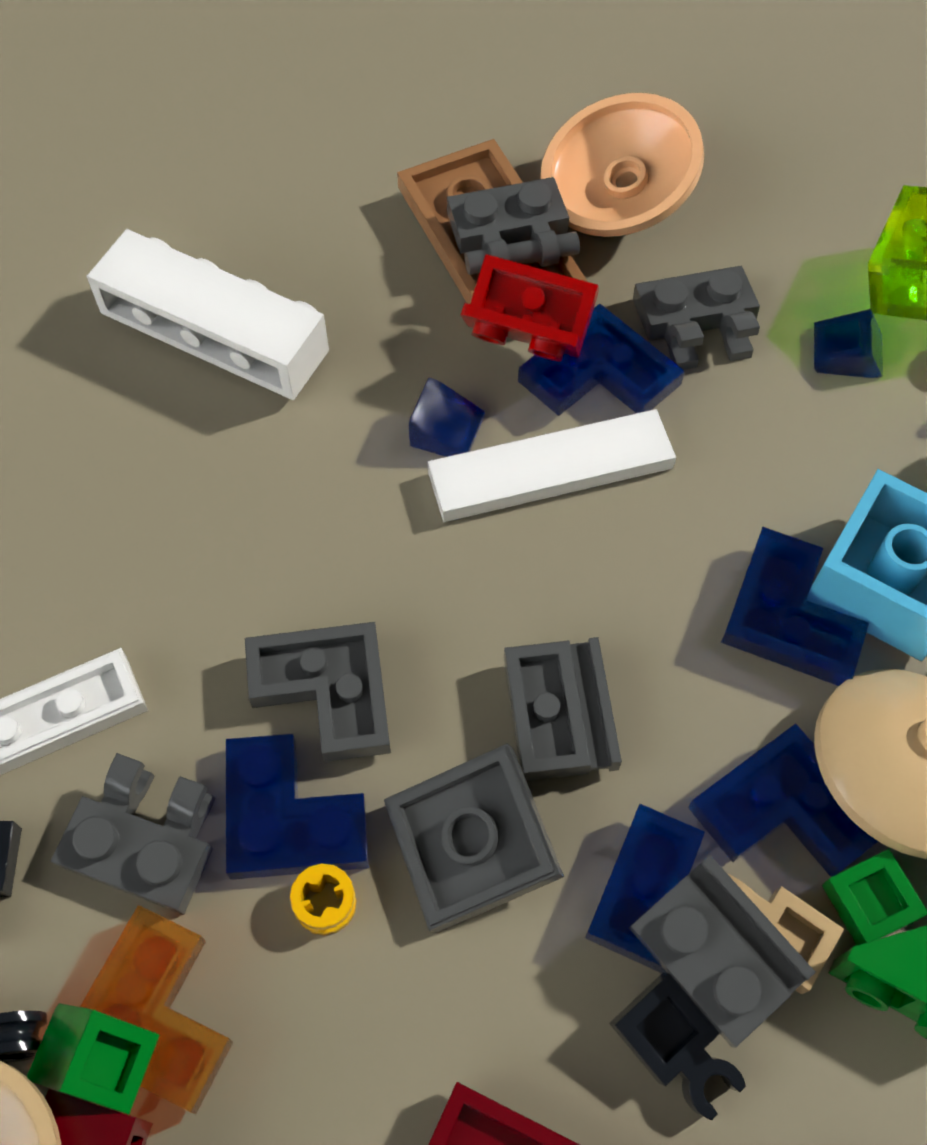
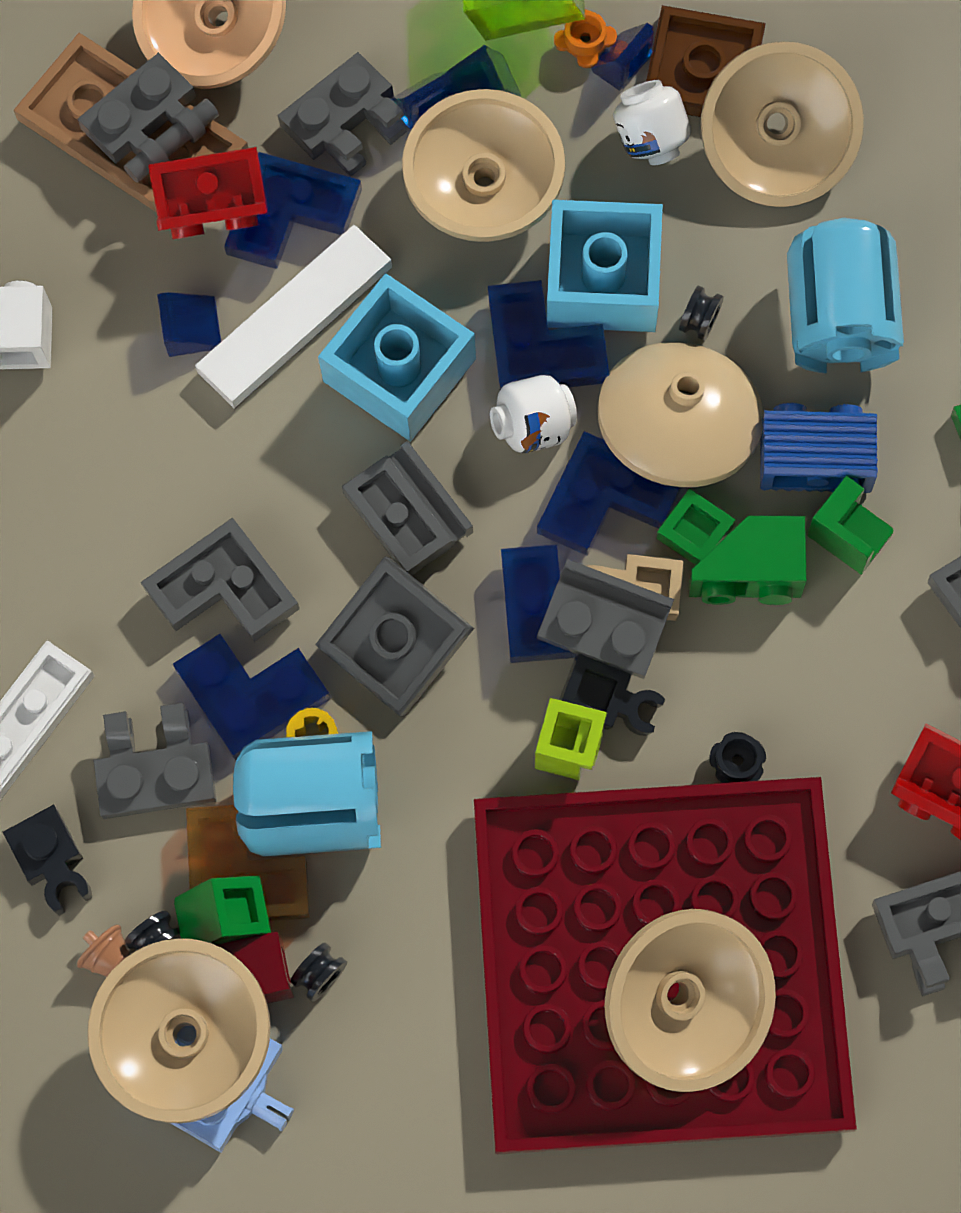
camera: 25 degrees left, 10 degrees up
none -> medium azure cylinder [233,731,381,857]
none -> medium azure brick [318,273,476,442]
none -> clear blue slope [391,72,453,129]
none -> tan dish [402,89,565,242]
none -> white head [490,375,577,453]
none -> lime brick [535,698,607,780]

